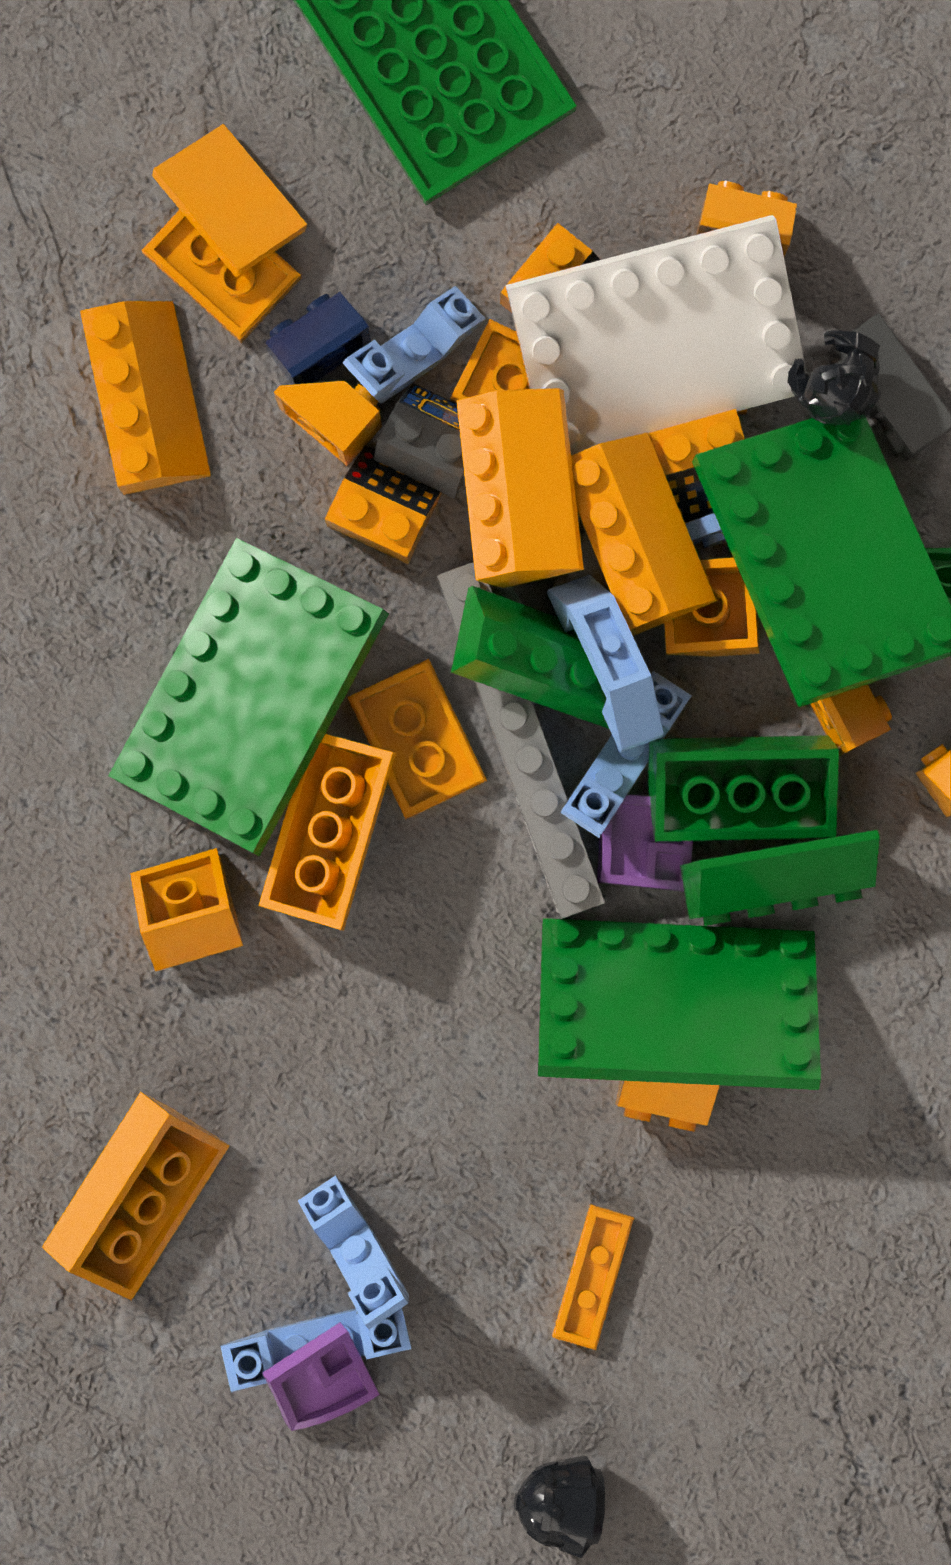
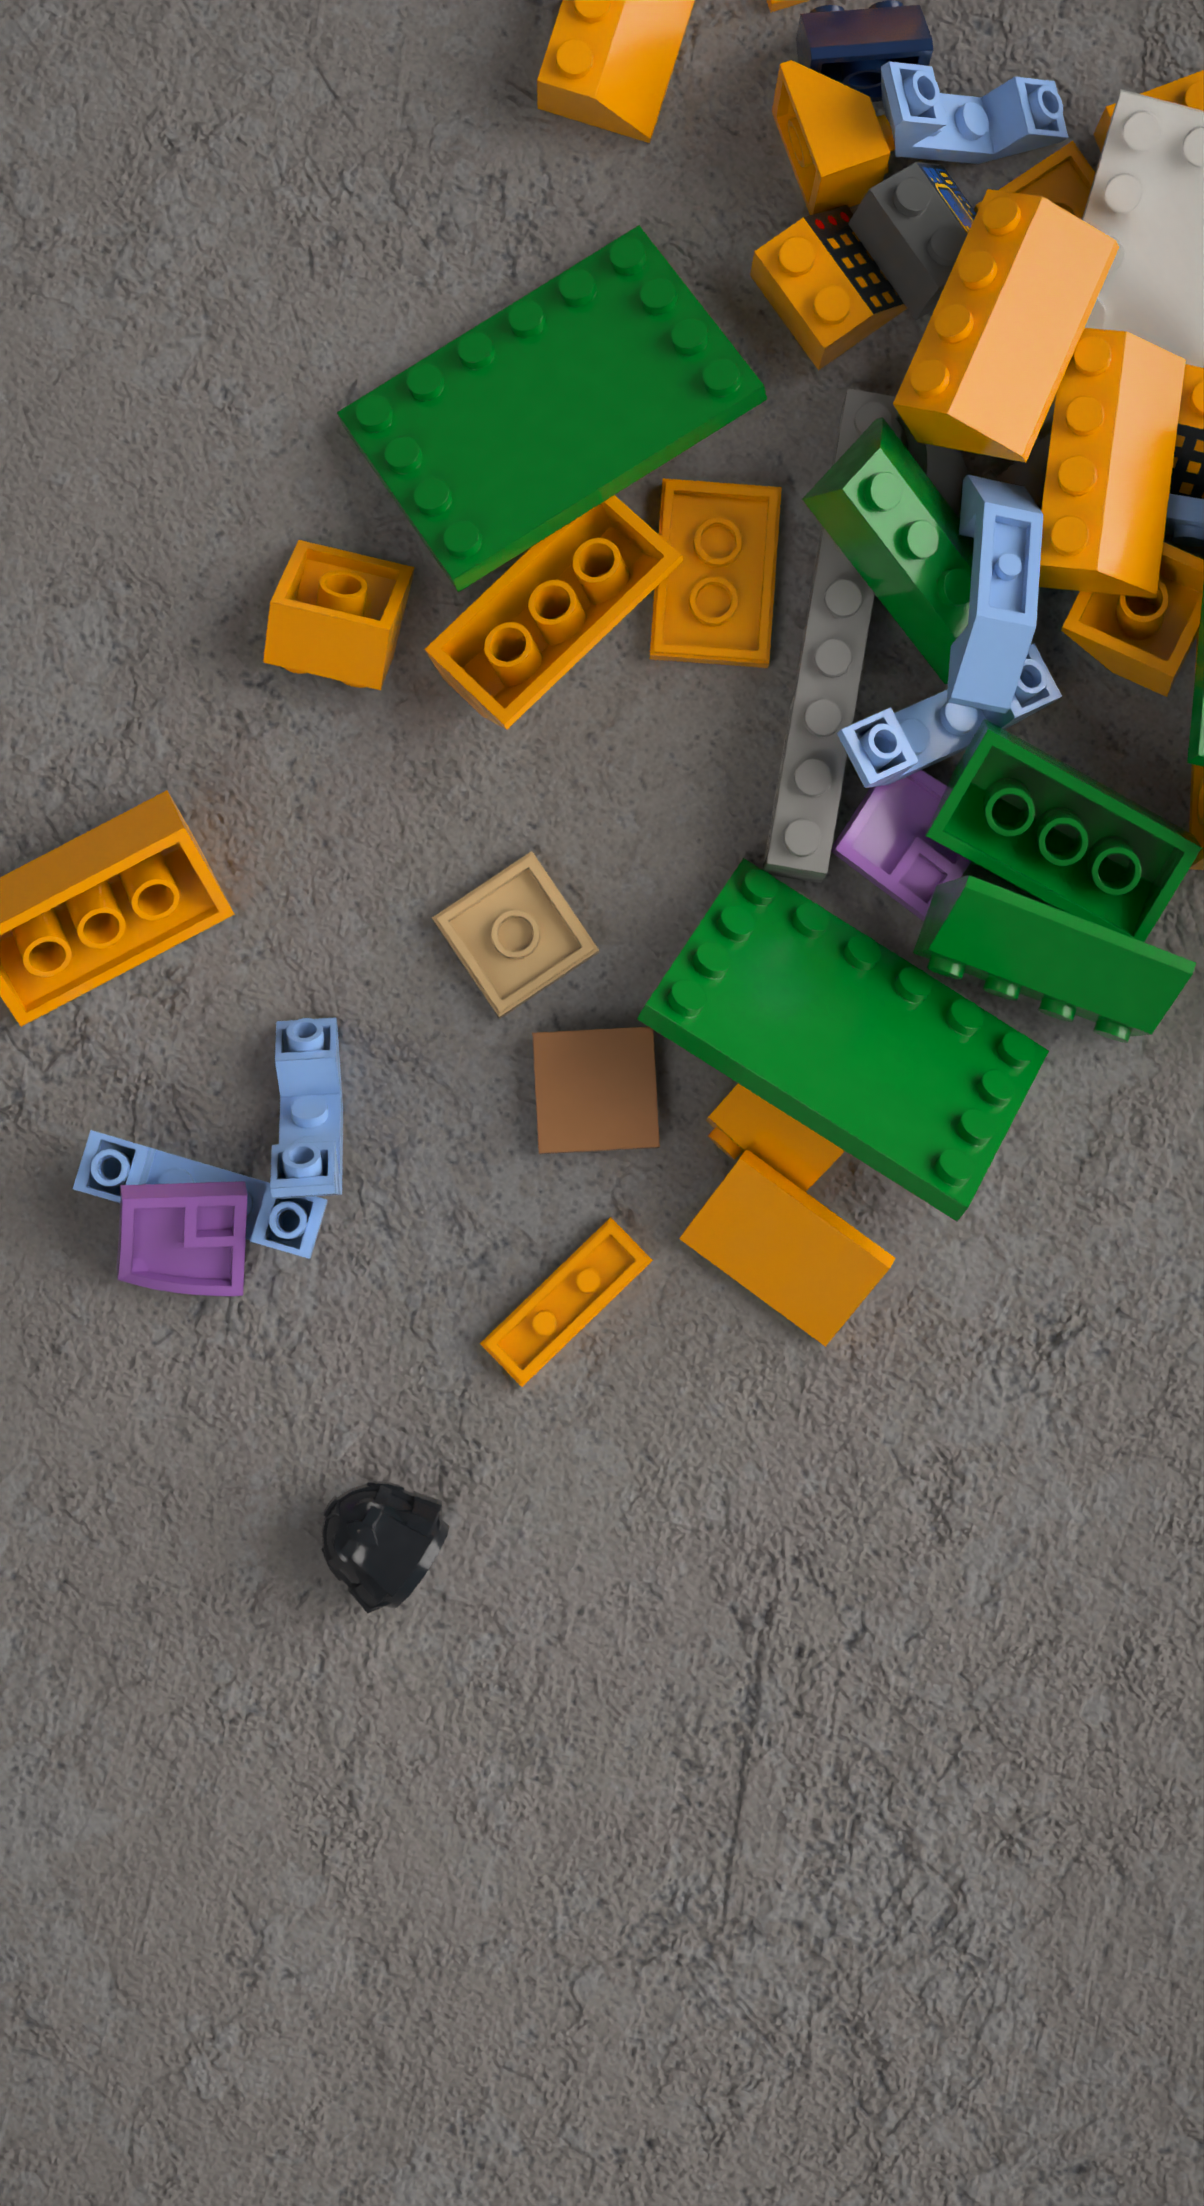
camera: 20 degrees right, 0 degrees up
none -> tan tile [432,851,599,1019]
none -> medium nougat tile [532,1027,660,1154]
none -> light orange tile [679,1149,896,1347]

